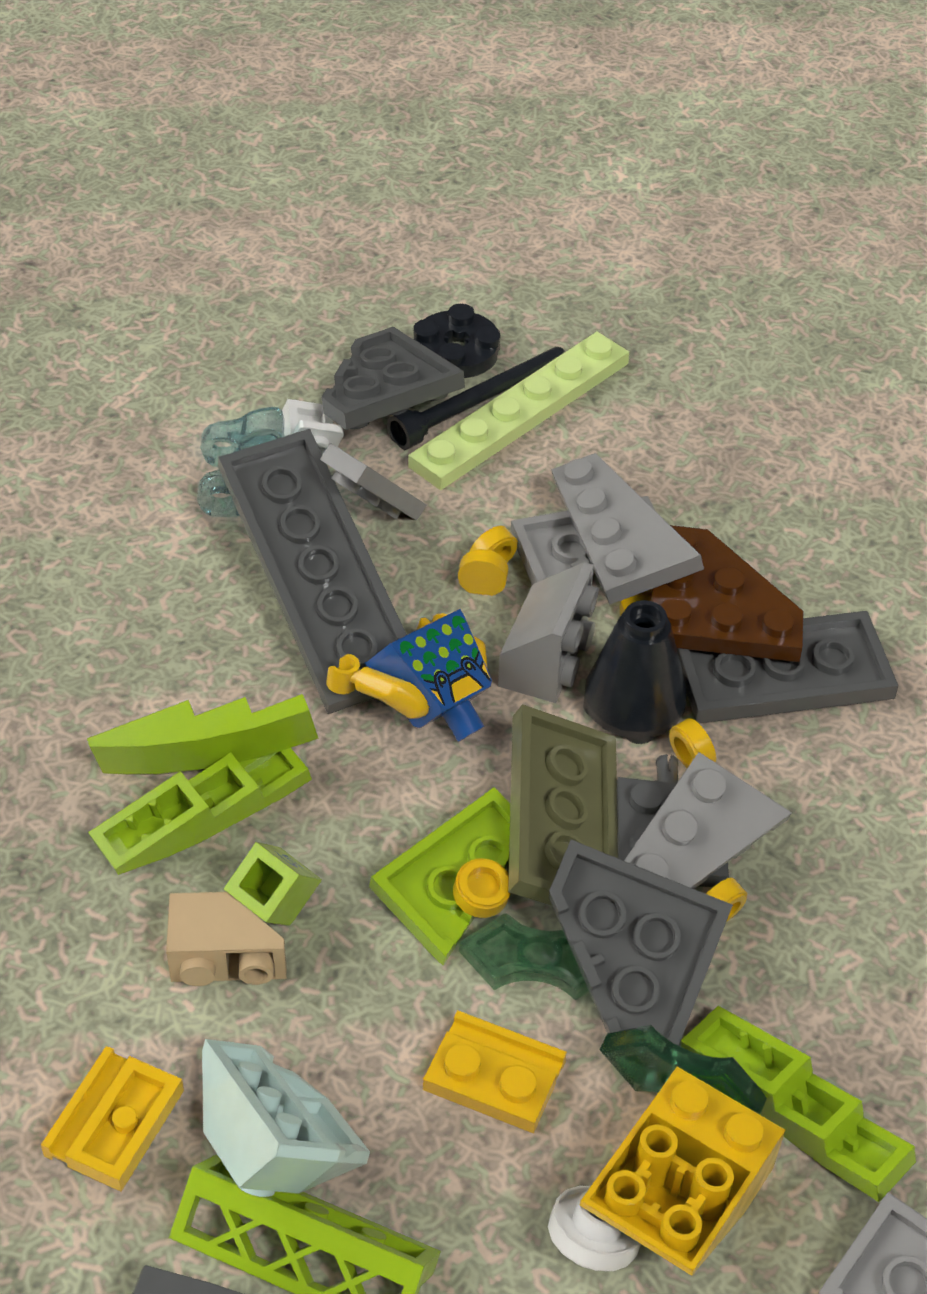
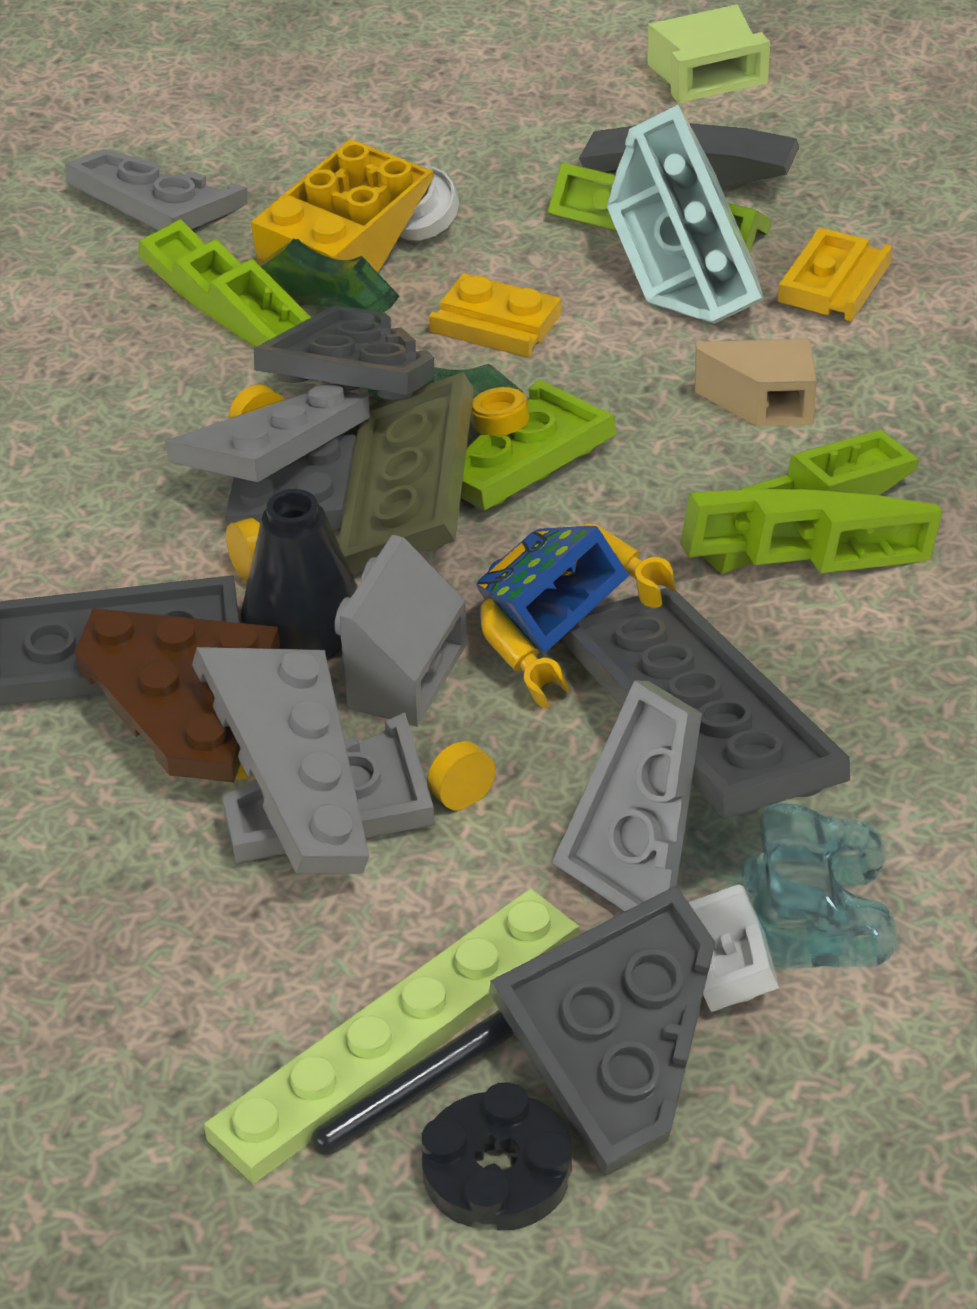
camera: 175 degrees left, 5 degrees down
lime brick [223,842,322,926] -> none
yellow tile [458,549,509,596] -> none

